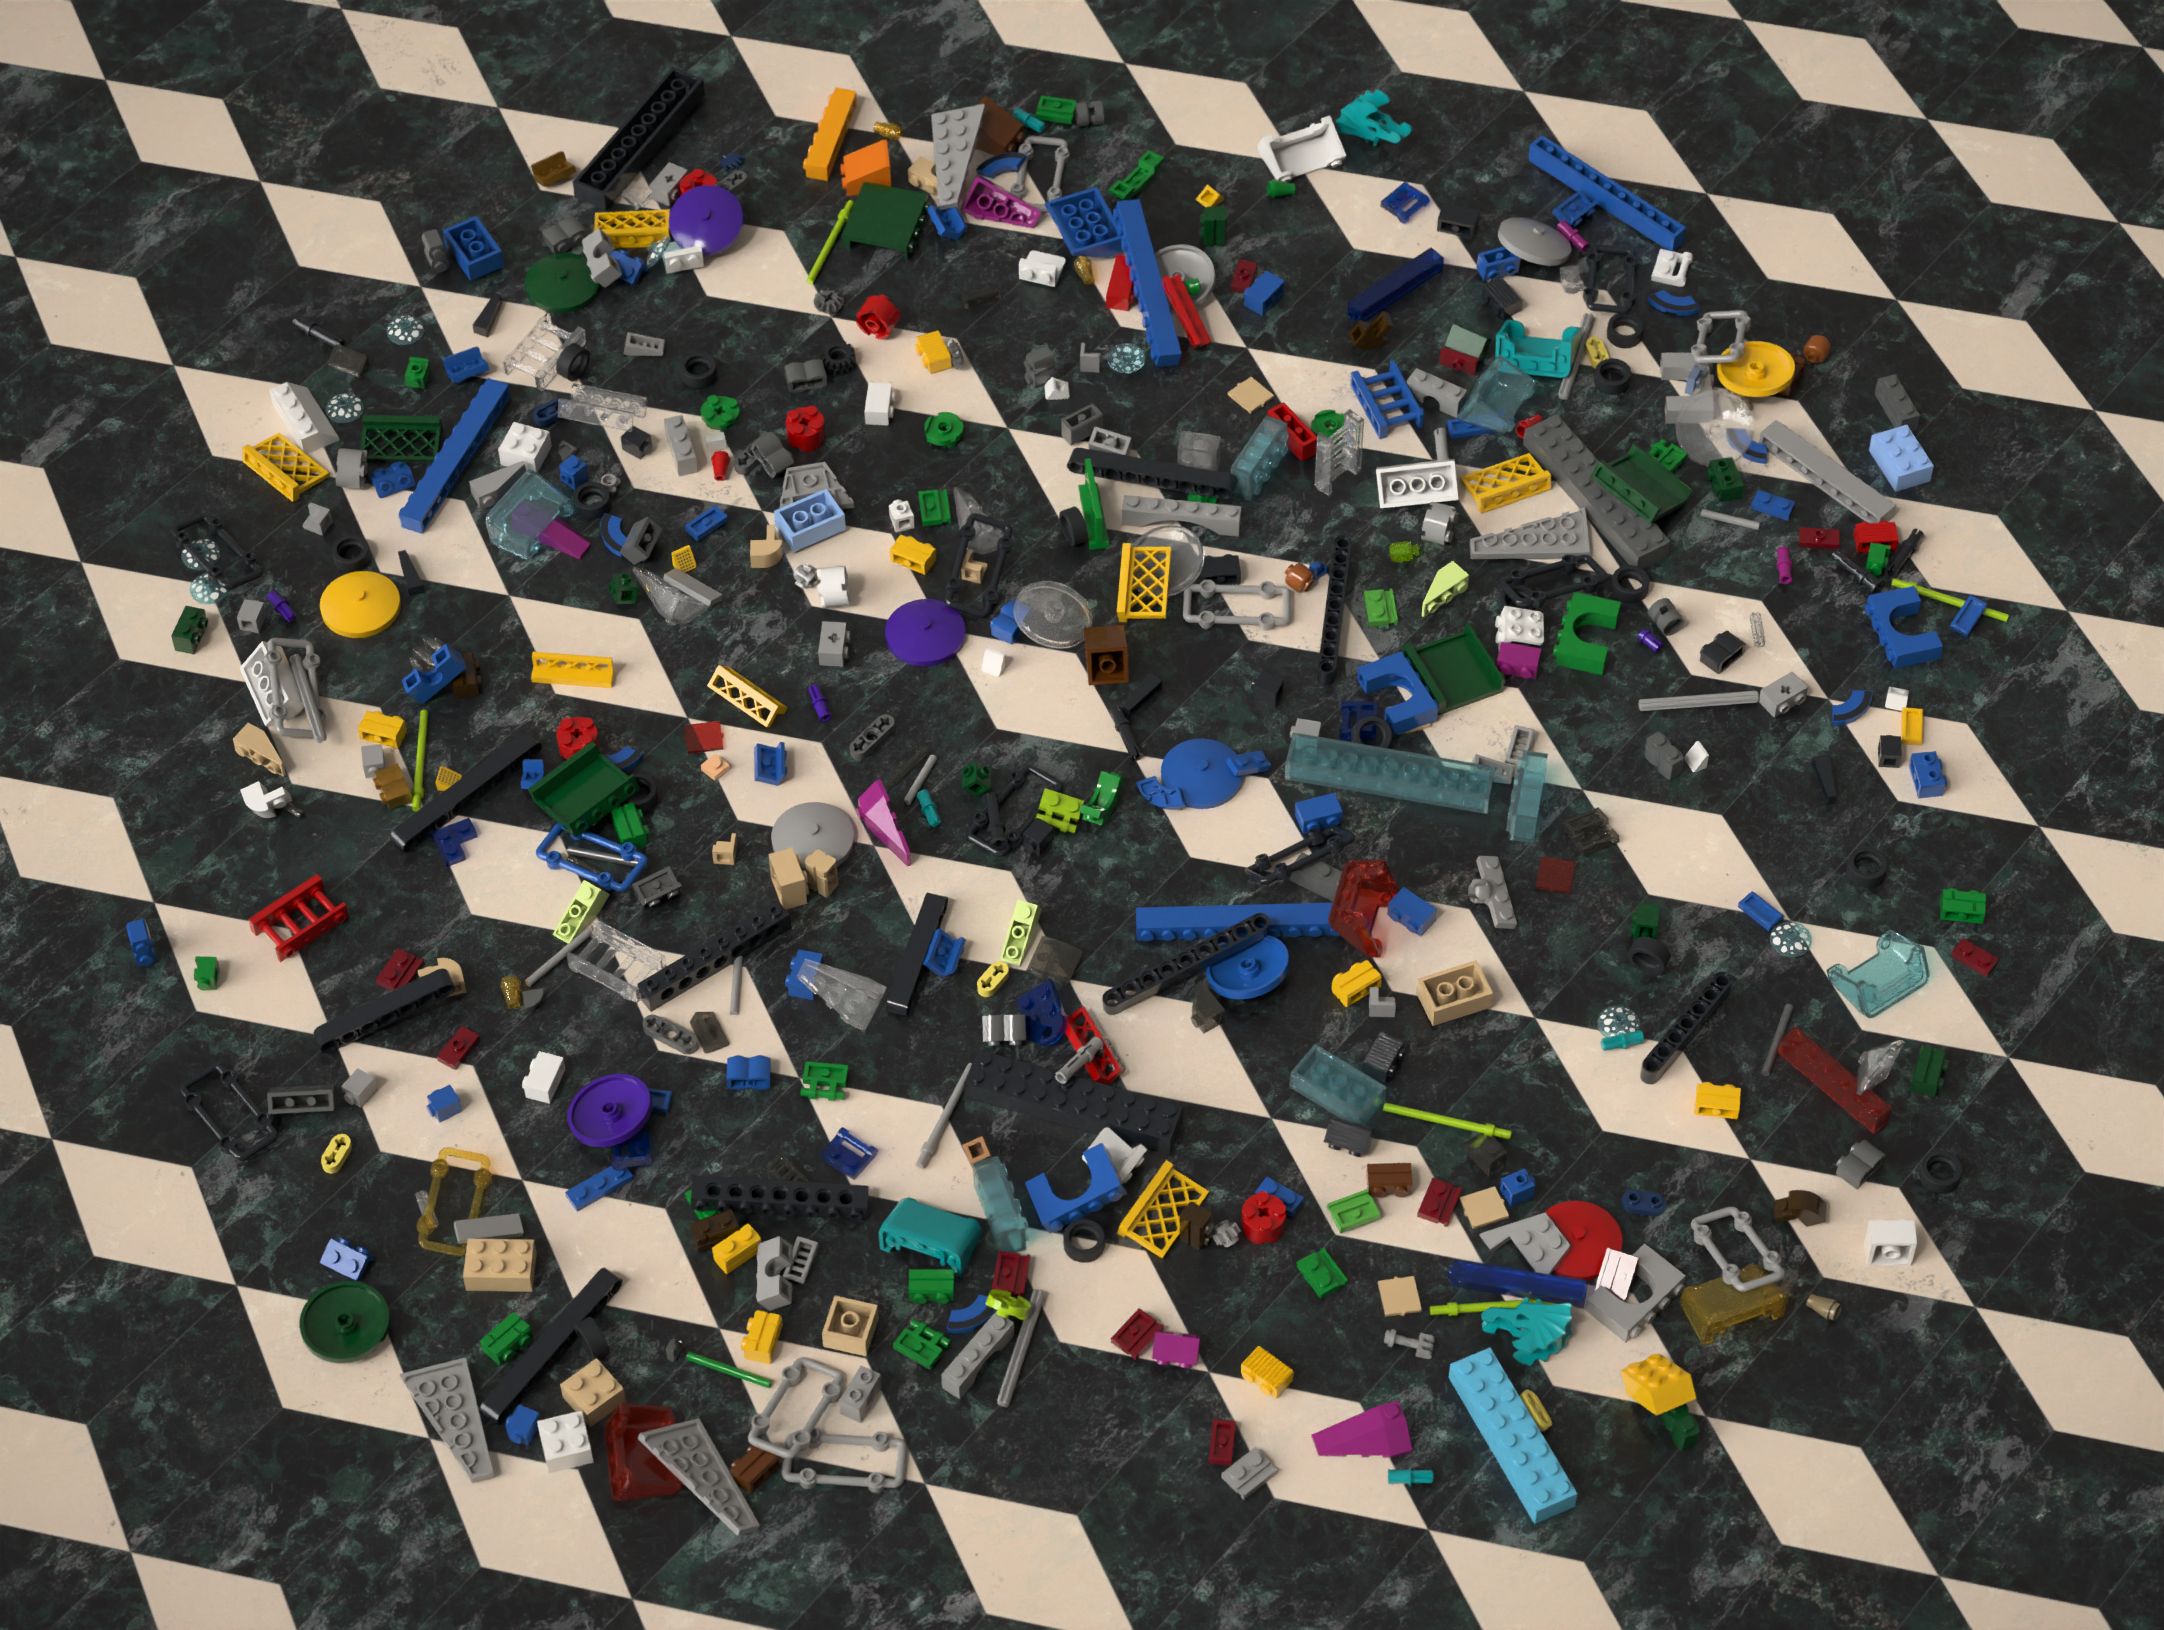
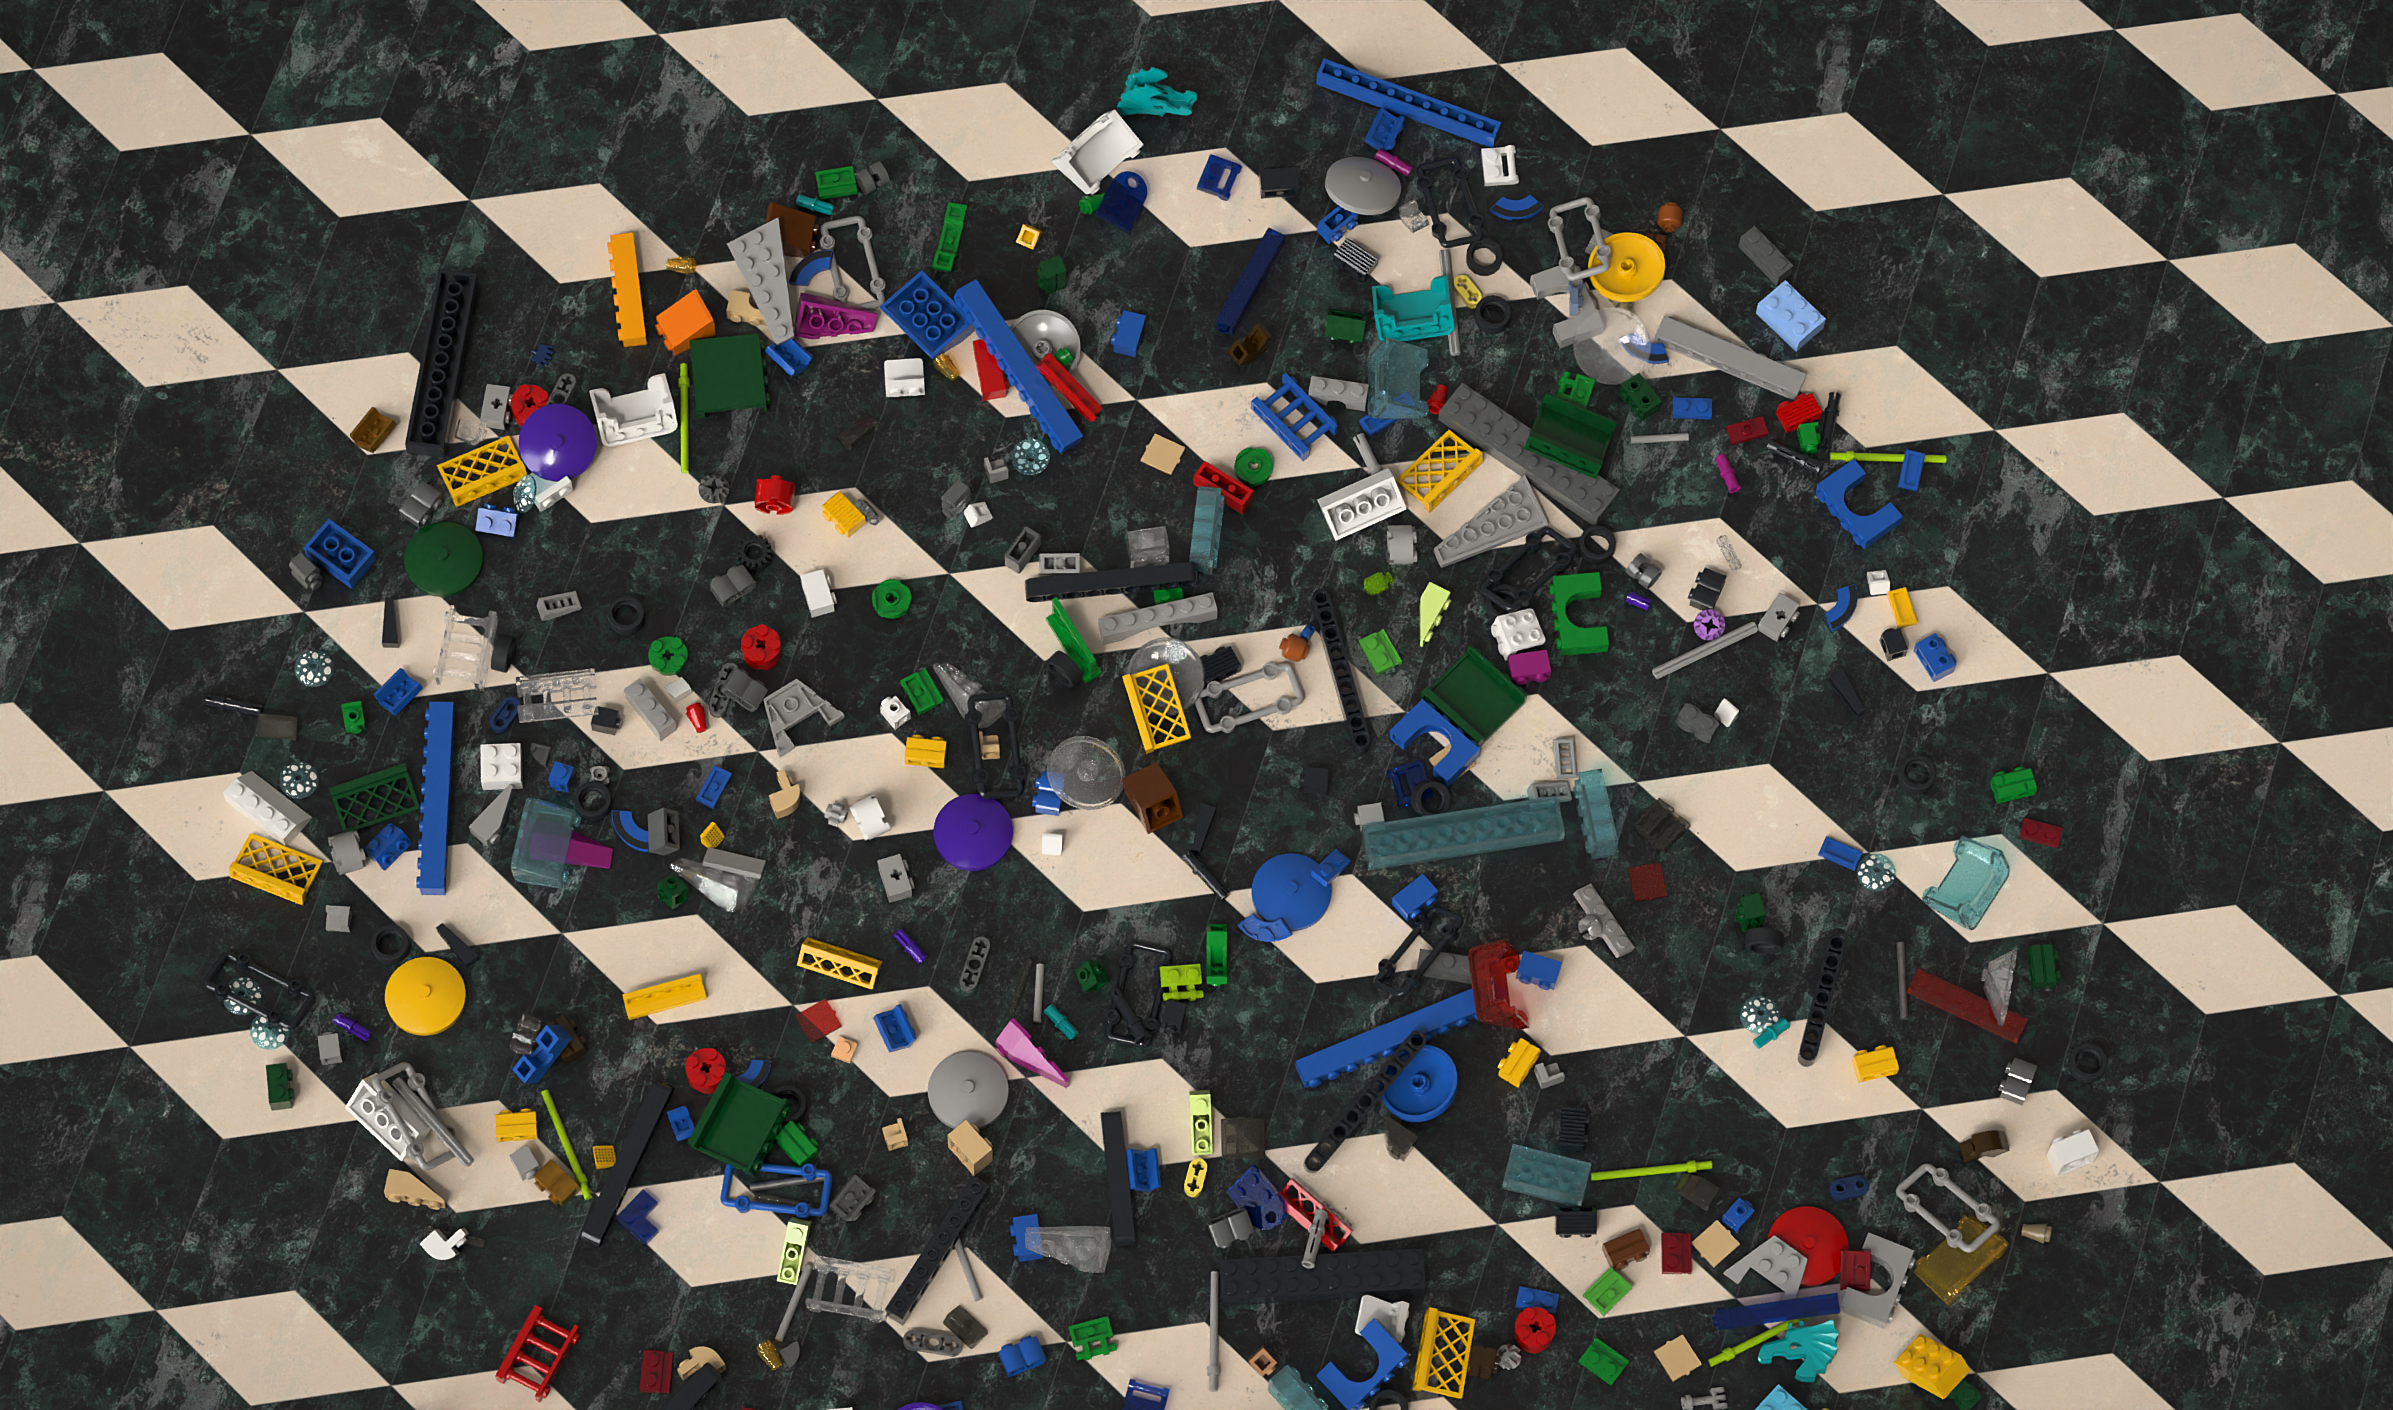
camera: 25 degrees left, 15 degrees up
light grey arch [582,228,622,287] -> none
light blue brick [774,489,846,552] -> none
tan brick [804,849,838,897] -> none
dark red plate [1230,260,1257,293] -> none
clear fence [1315,409,1364,496] -> none
tan brick [1416,960,1493,1026] -> none
dark red plate [1439,347,1478,376] -> none
none -> white windscreen [589,373,678,447]
none -> clear blue plate [1095,171,1147,233]
none -> medium lavender gear [1694,609,1725,641]

